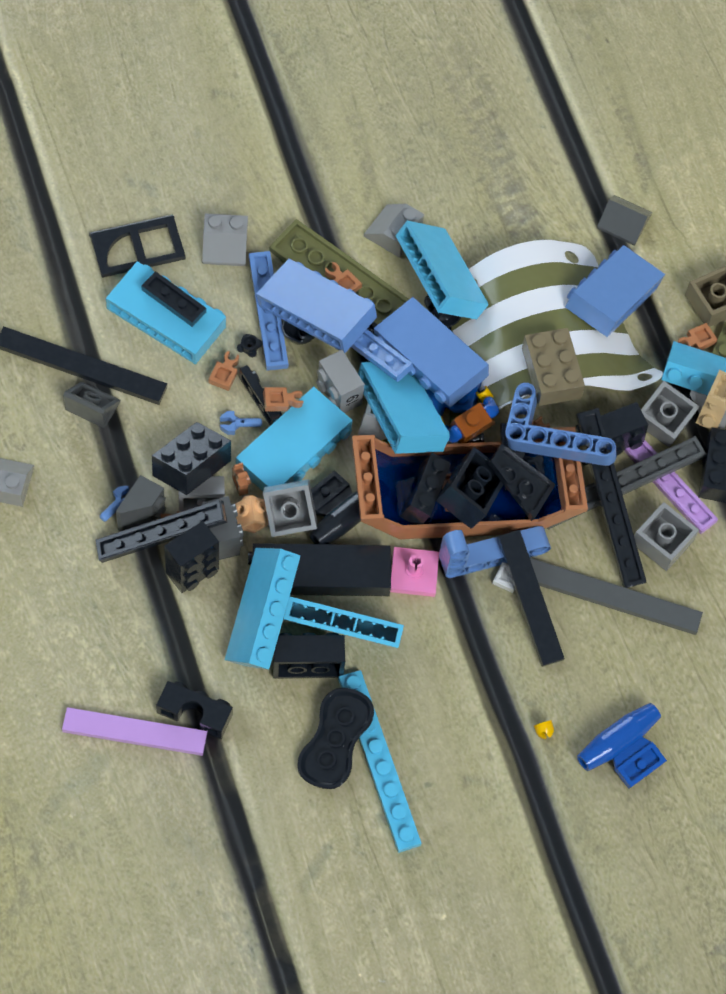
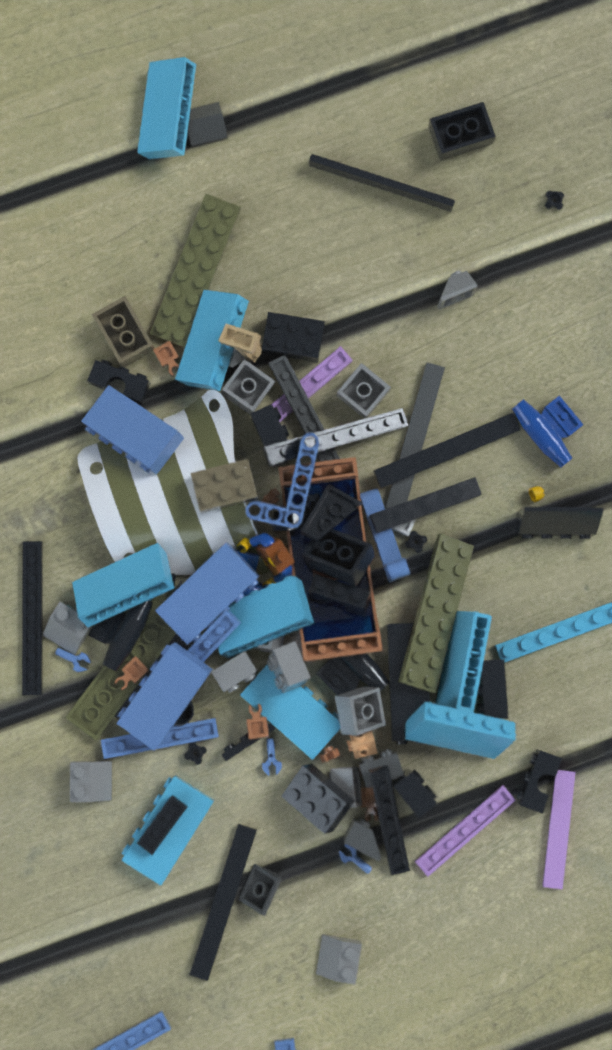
camera: 85 degrees left, 20 degrees up
black window [89,214,186,278] -> none
nougat plate [208,351,239,391] -> none
black plate [297,688,374,789] -> none
bright pink tile [390,547,439,597] -> none
dark grey slope [597,195,652,246] -> none
none -> black tile [22,541,43,695]
none -> medium blue bar [55,648,91,672]
none -> black arch [87,359,151,404]
none -> black plate [88,600,153,672]
none -> light grey brick [267,642,311,693]
none -> black tile [373,413,520,489]
none -> olive plate [398,534,474,693]
none -> black plate [405,531,427,553]
none -> lavender tile [415,785,516,877]
none -> black slope [517,507,604,539]

